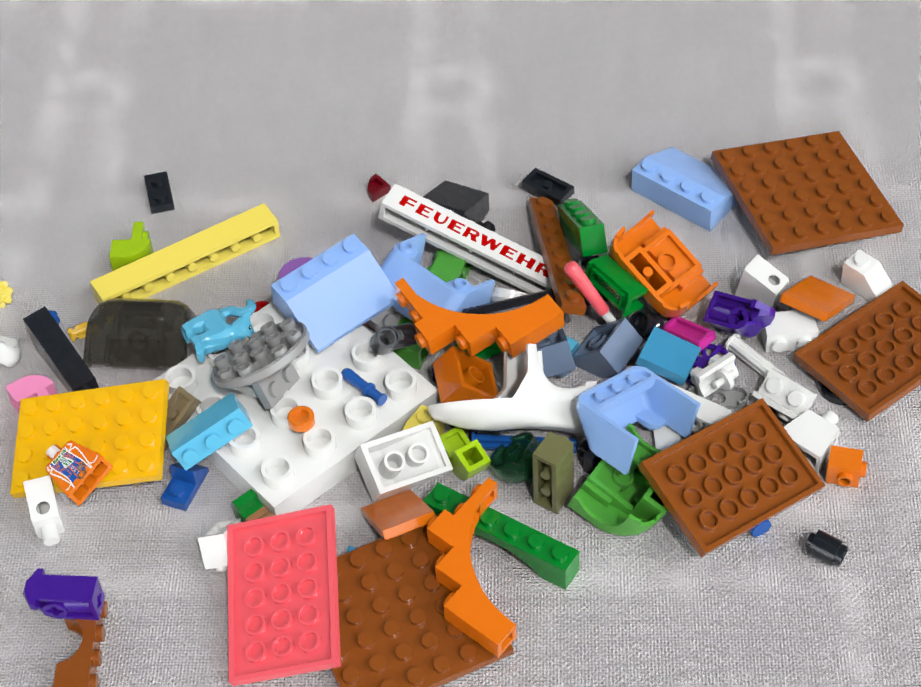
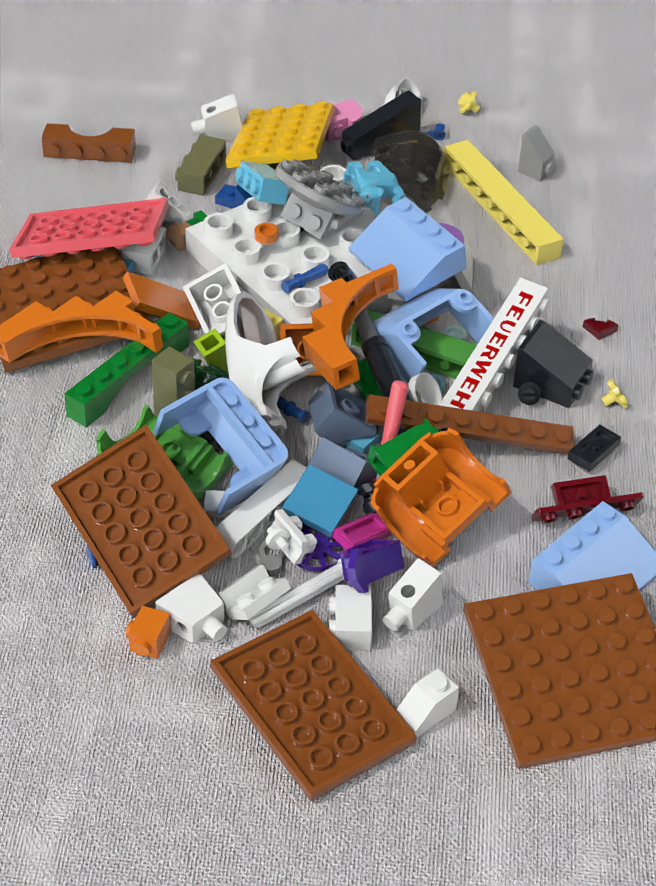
camera: 90 degrees right, 5 degrees down
dark purple piece [23,568,105,620] -> none
orange torso [45,440,113,506] -> none
lime brick [109,221,154,271] -> none
black plate [144,171,175,214] -> none
green brick [558,198,608,257] -> none
orange tile [780,276,856,322] -> none
black brick [805,529,849,567] -> none
none -> olive brick [175,135,226,196]
none -> light grey slope [518,125,555,181]
none -> dark red bracket [531,475,644,523]
none -> light yellow plant [601,379,628,409]

